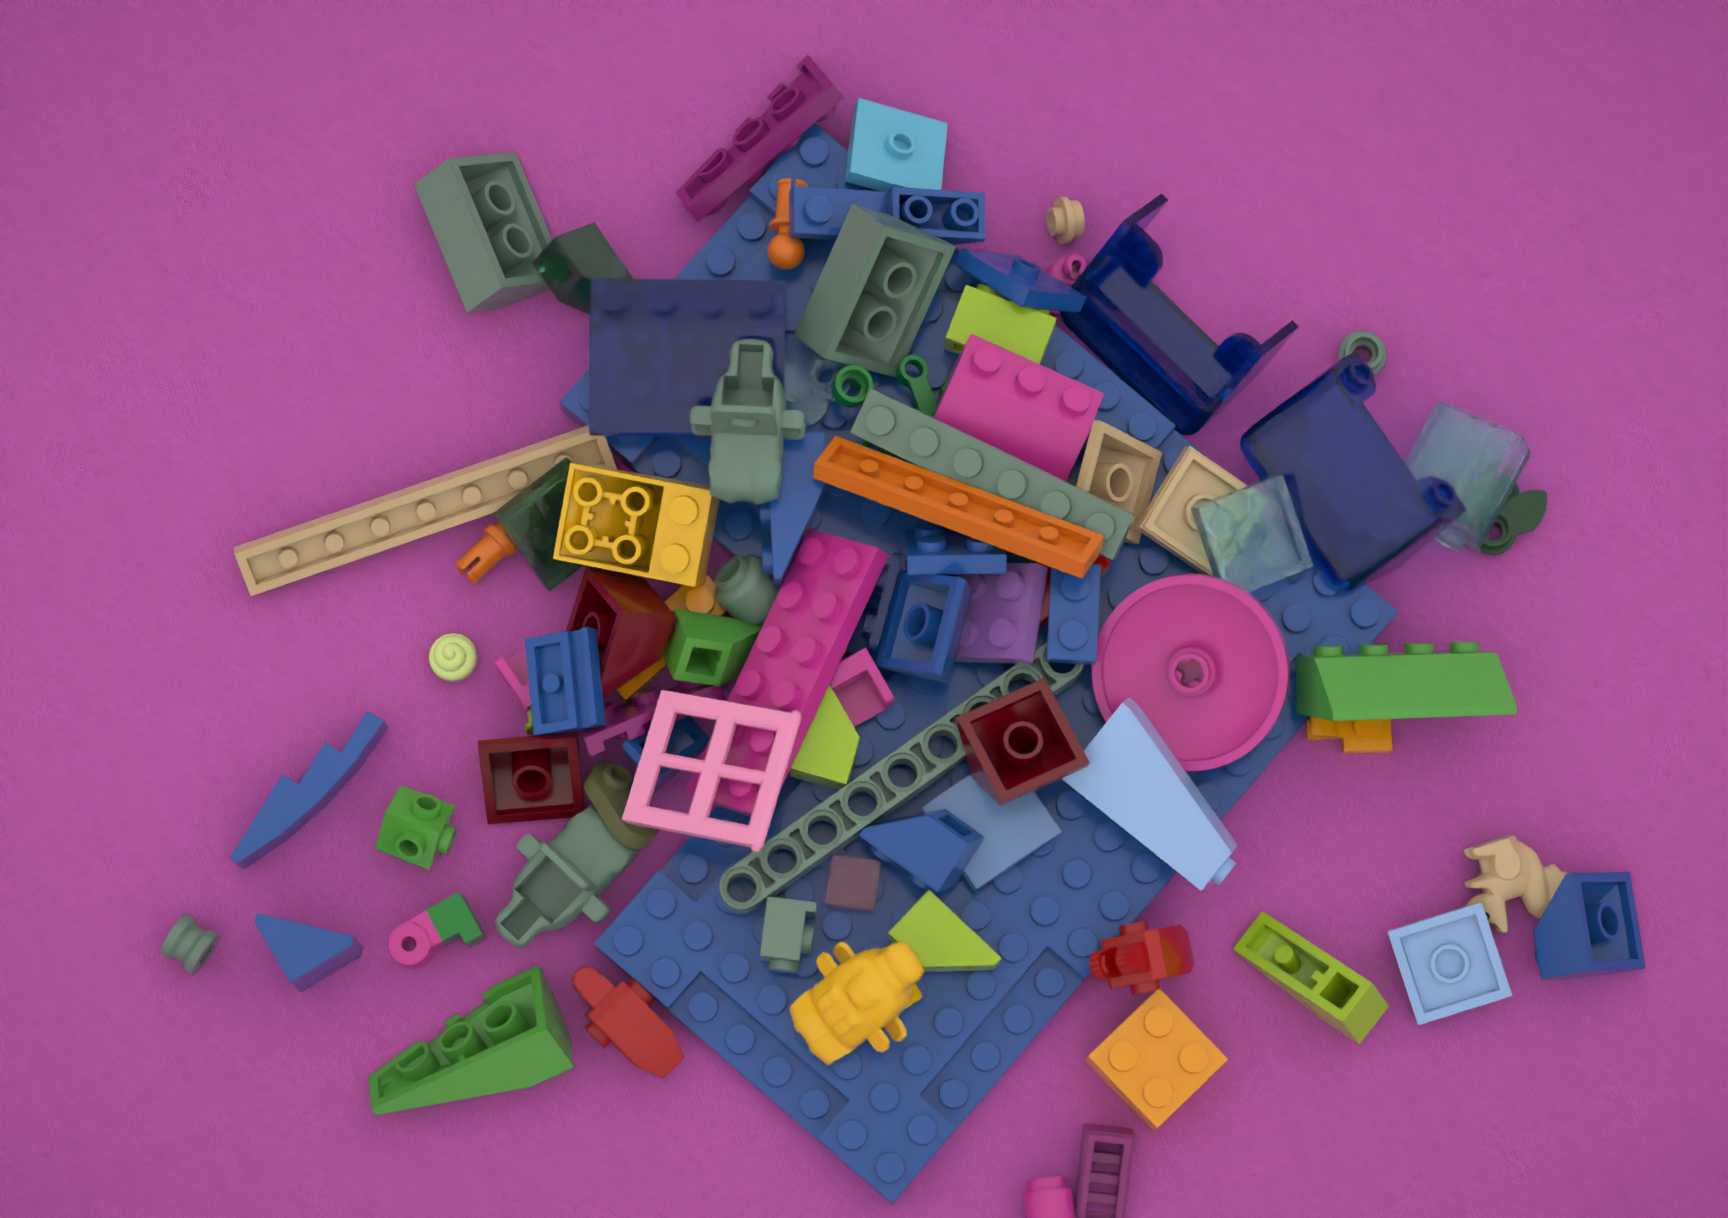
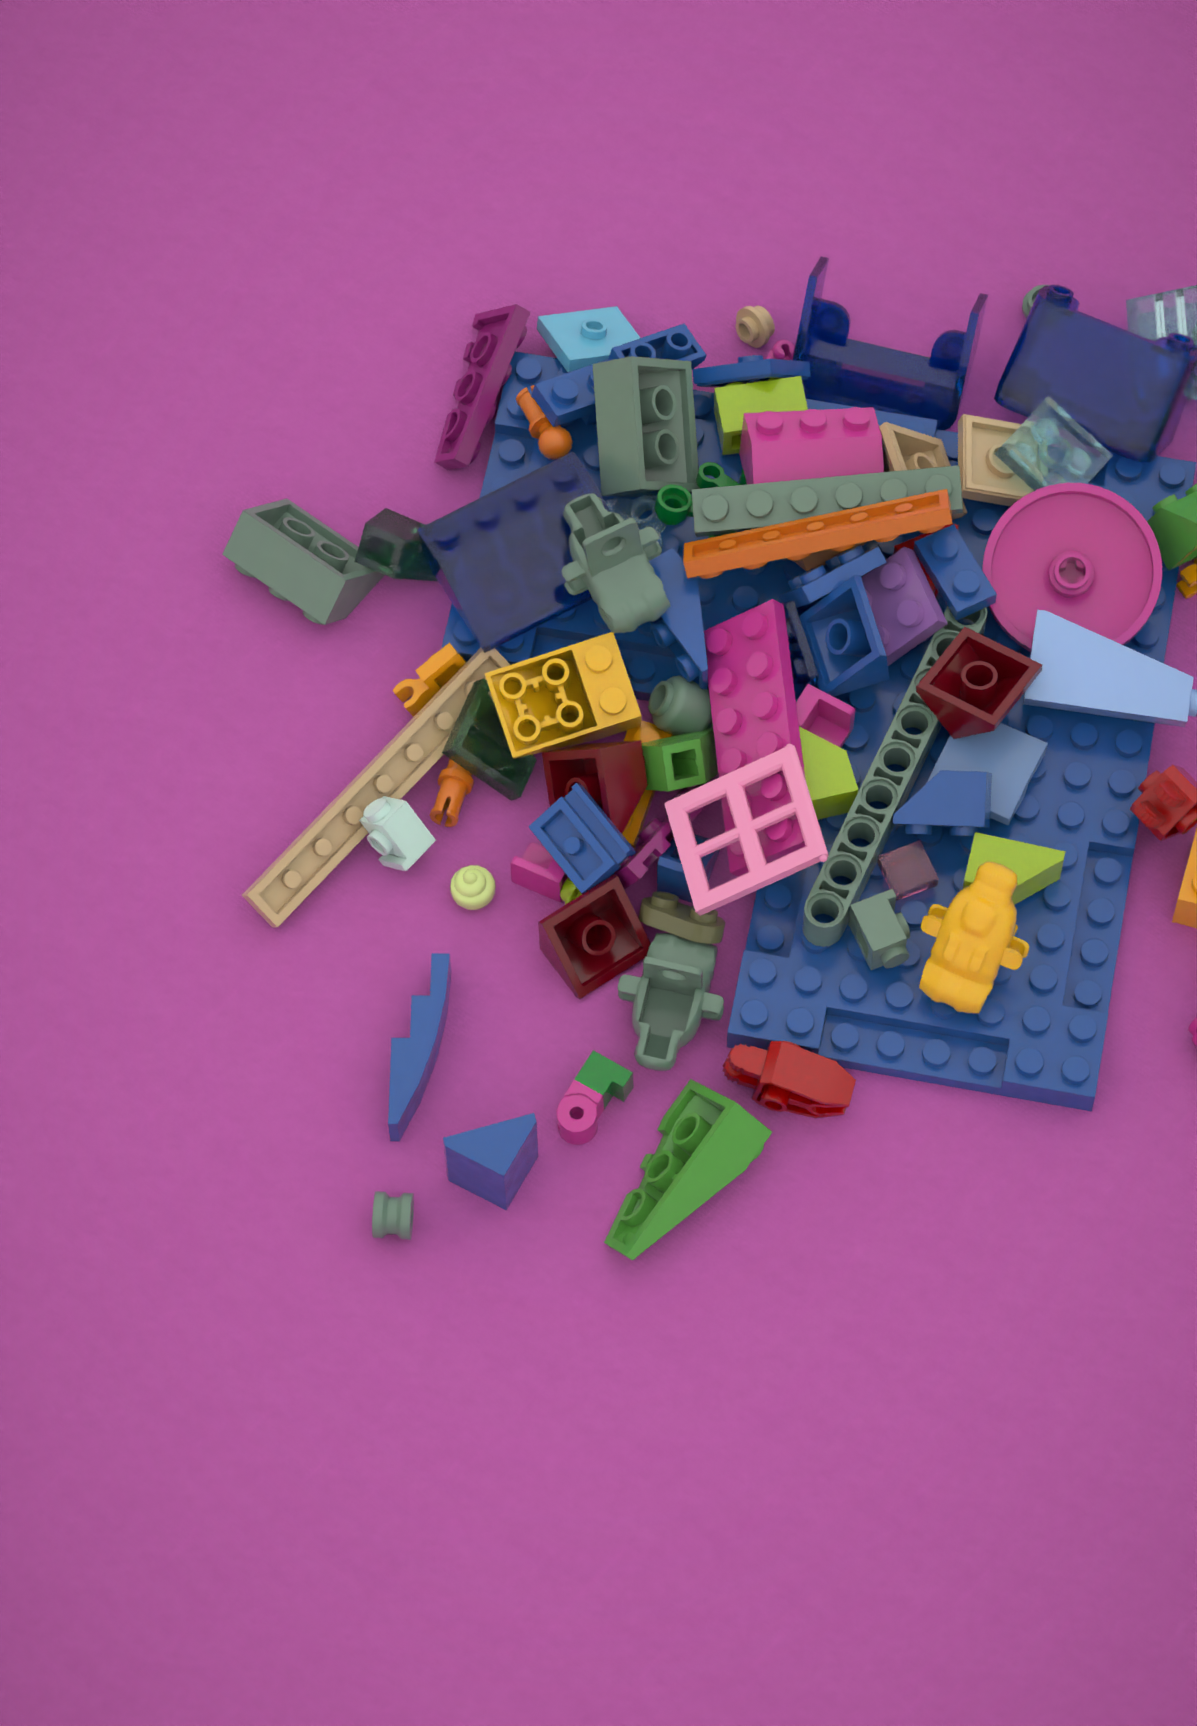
camera: 25 degrees left, 15 degrees down
bright green brick [375,785,457,870] -> none
none -> light aqua brick [359,796,436,871]
none -> light orange plate [393,642,467,717]

